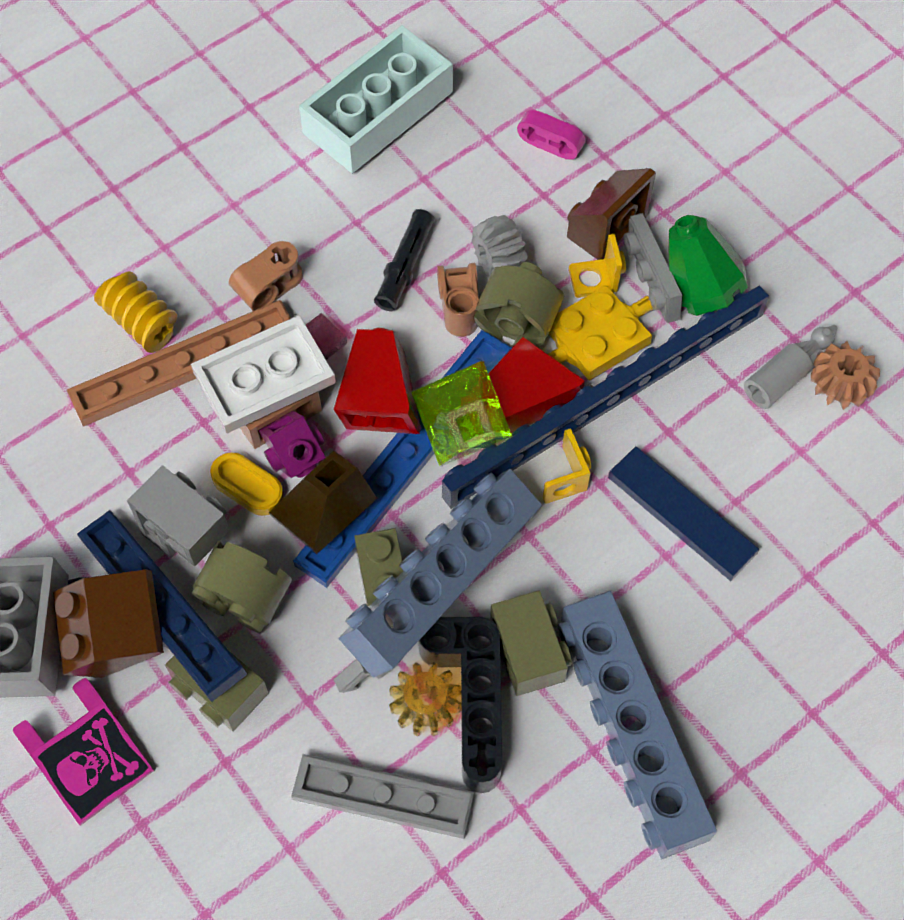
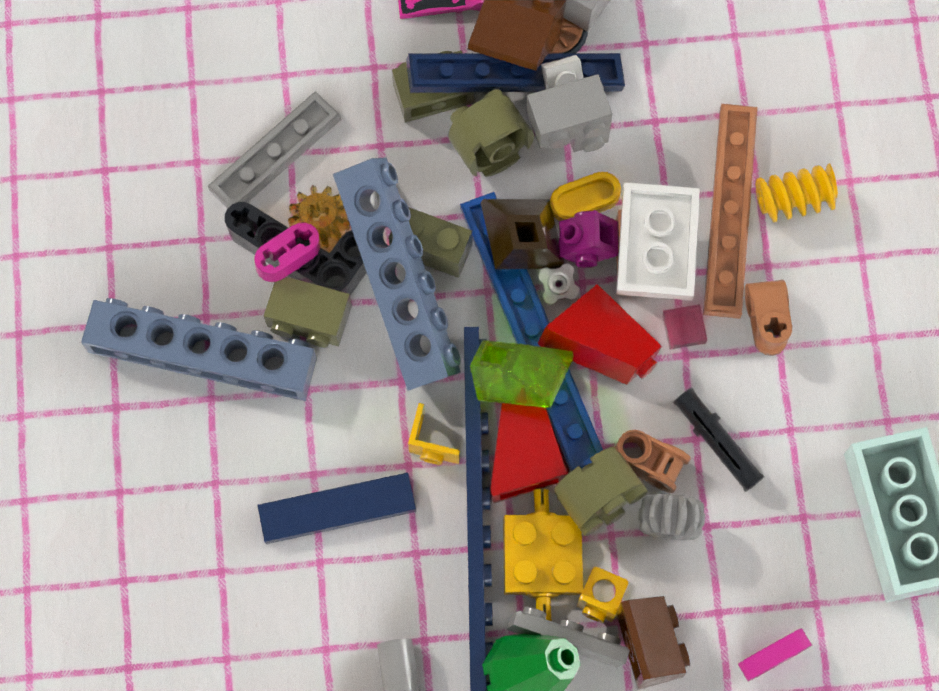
camera: 125 degrees right, 10 degrees up
none -> dark pink beam [254,223,320,282]
none -> white plate [538,263,579,304]
none -> white plate [541,55,583,89]

